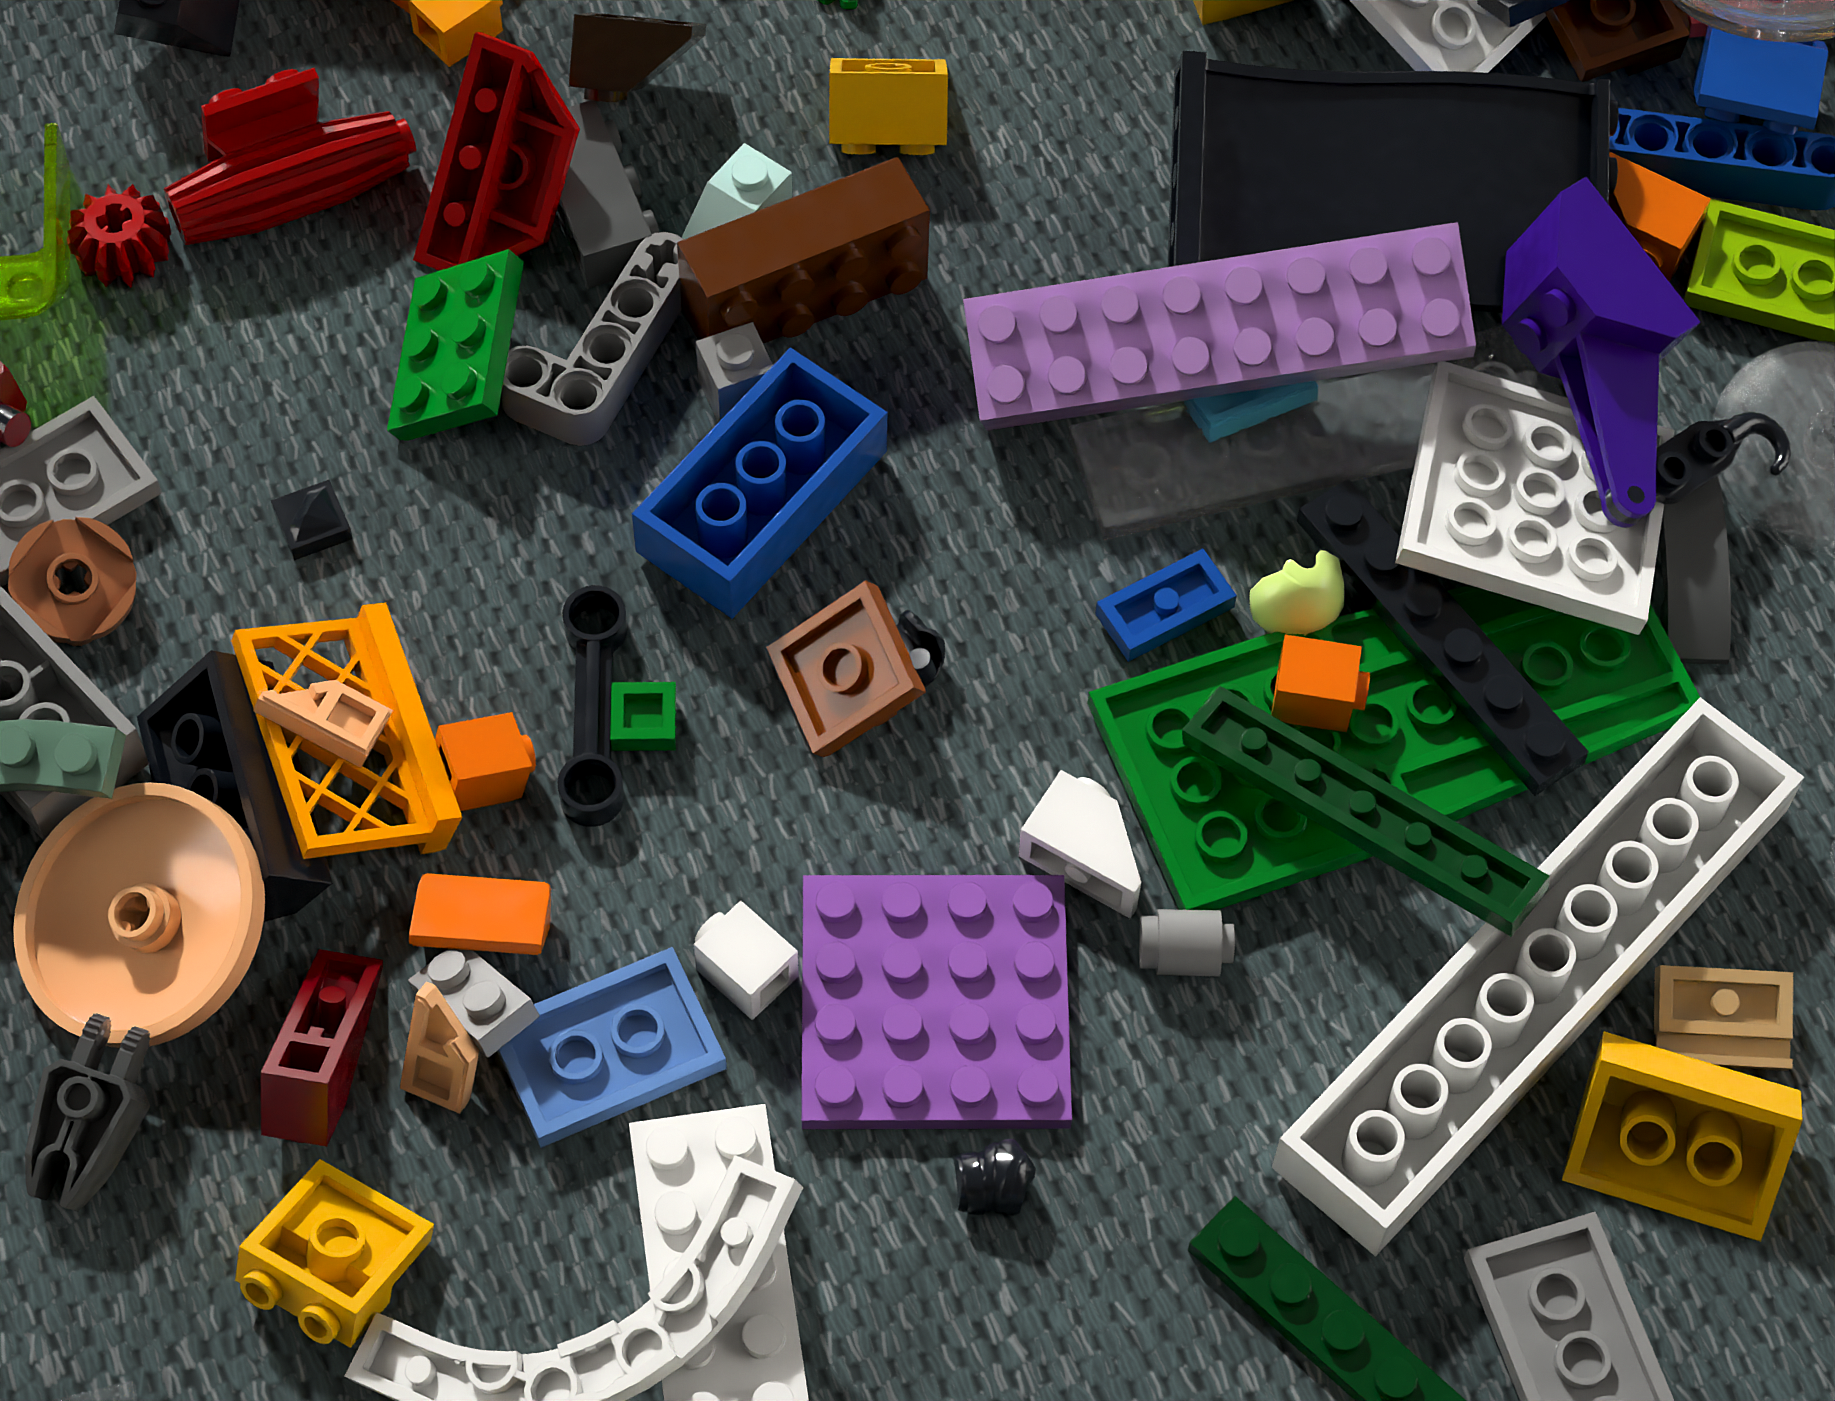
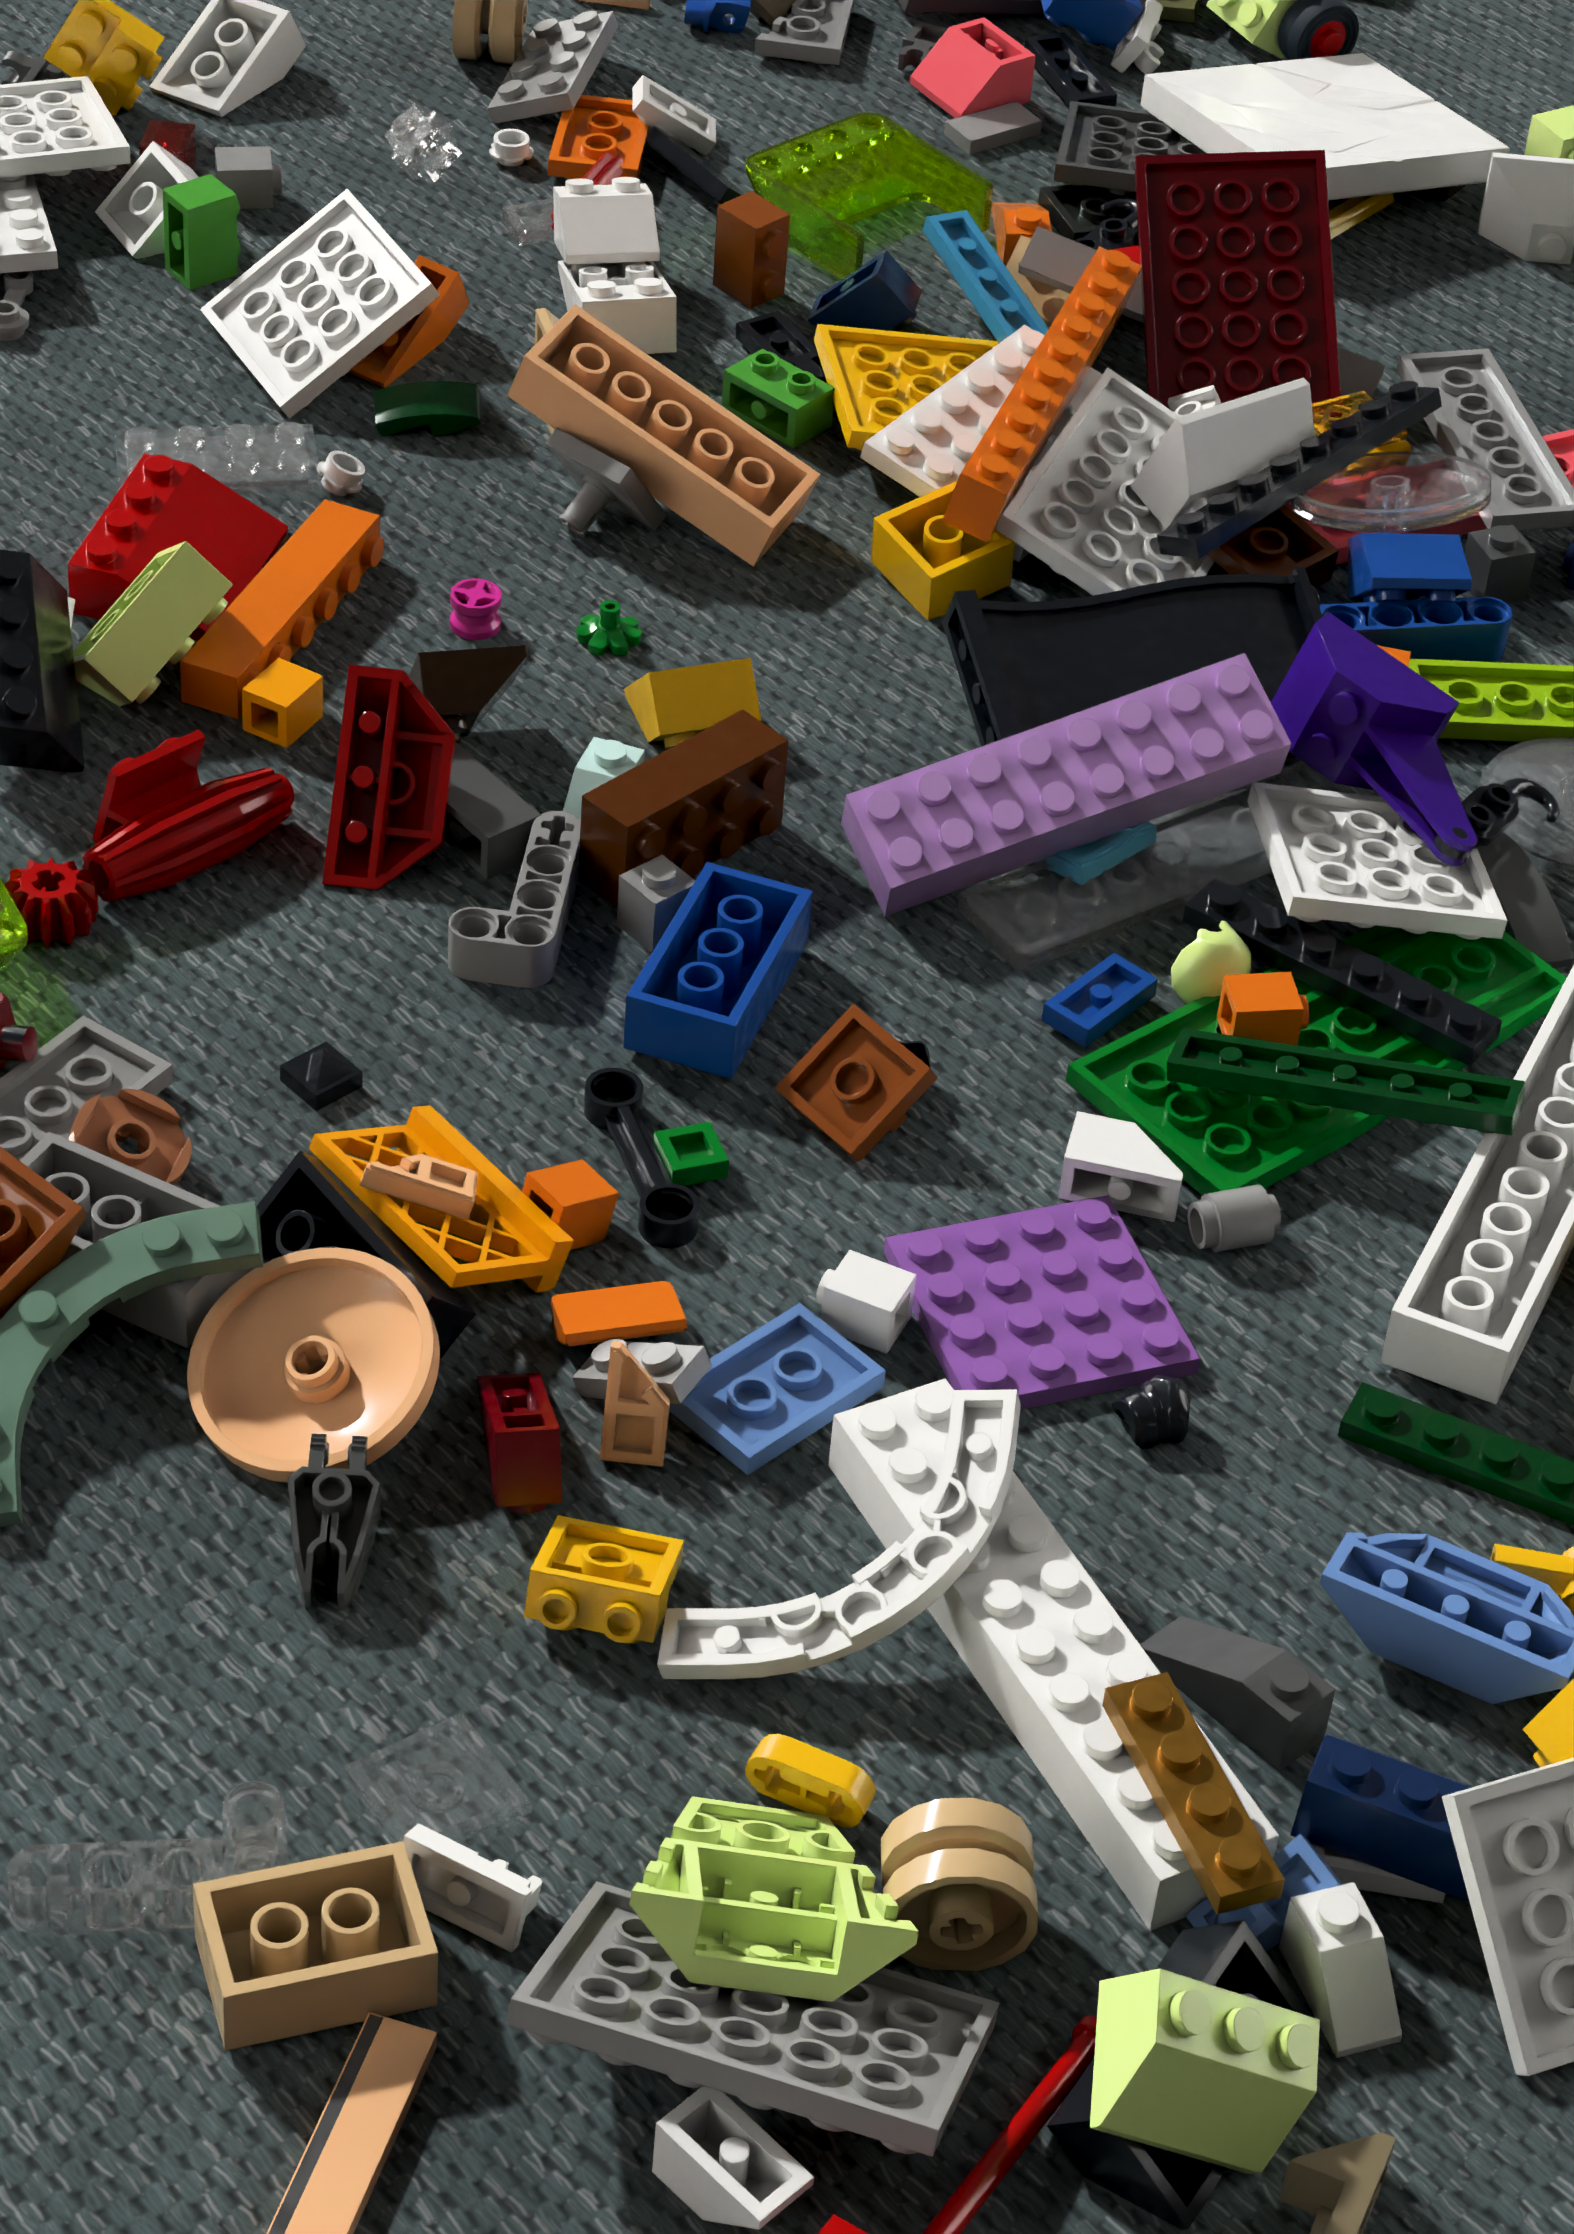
camera: 20 degrees left, 20 degrees down
green plate [387,249,524,441] -> none

